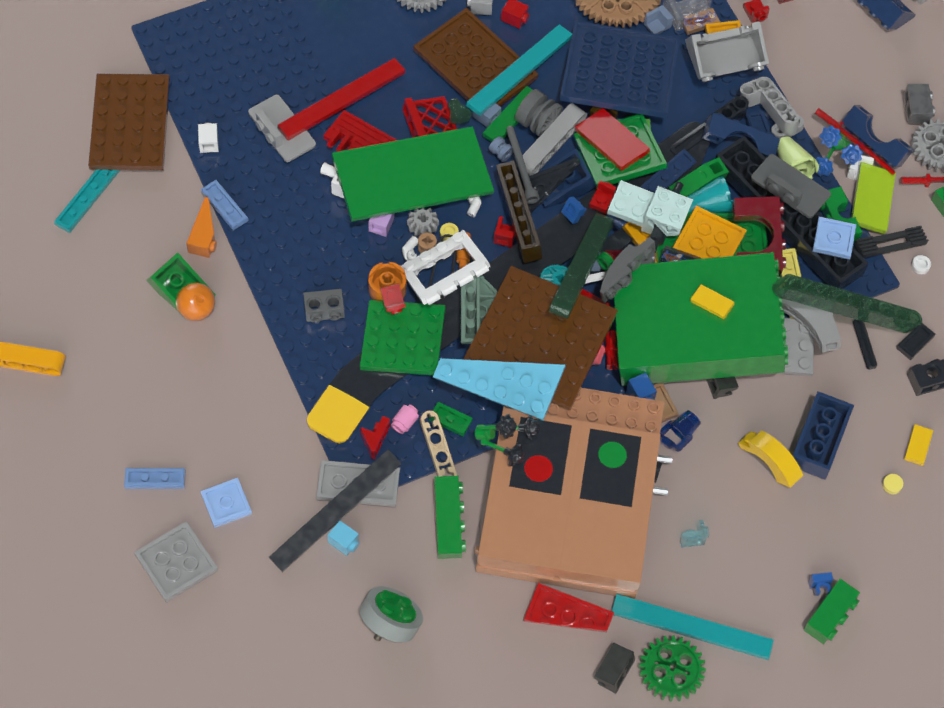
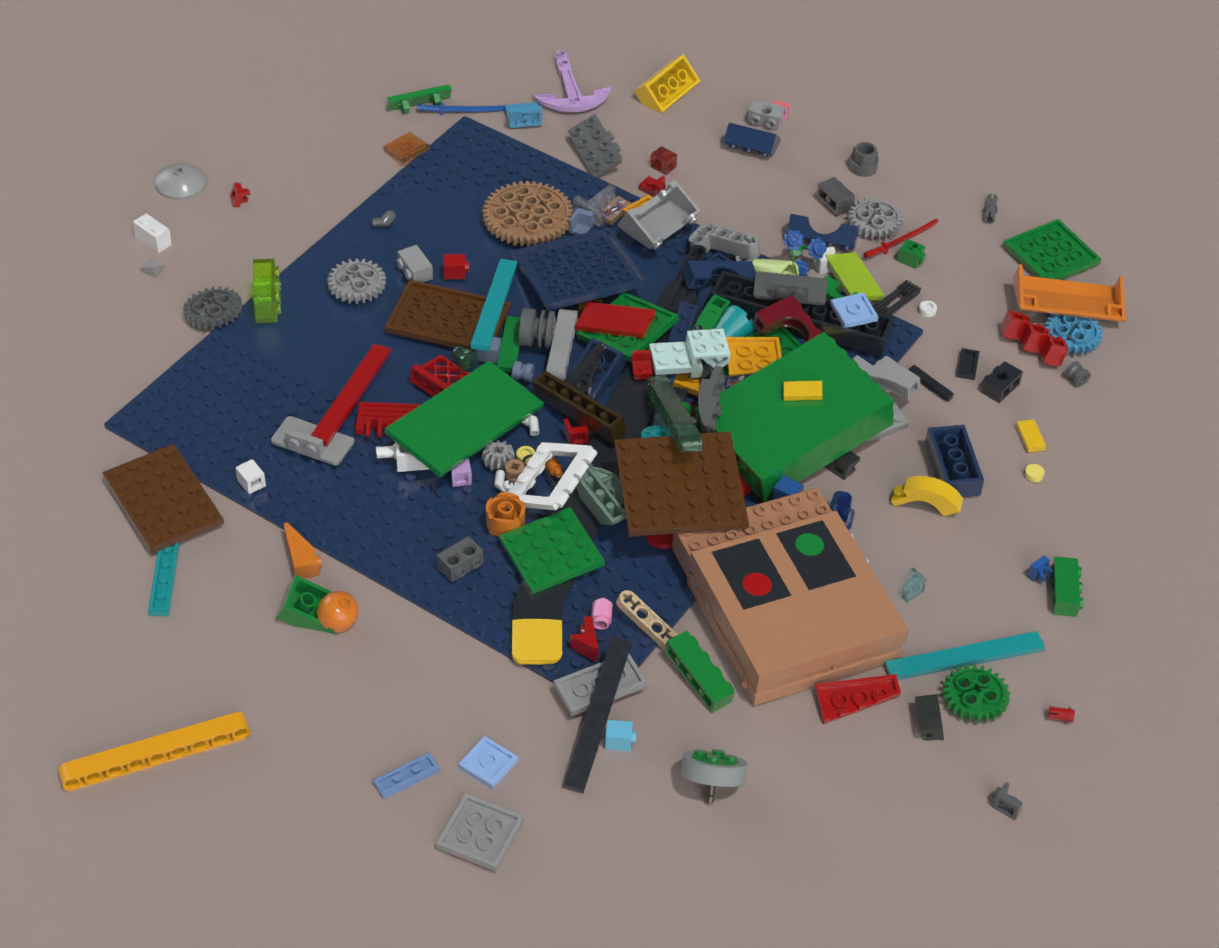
camera: 30 degrees left, 15 degrees down
medium blue tile [201,180,248,230] -> none
red bracket [380,283,406,314] -> none
green plate [429,402,473,437] -> none
medium azure wing [433,358,566,421] -> none
black plant [475,414,539,466] -> none
dark grey piece [507,126,540,204] -> none
blue tile [561,196,587,224] -> none
clear green beam [772,274,922,333] -> none
red sword [815,108,896,175] -> none

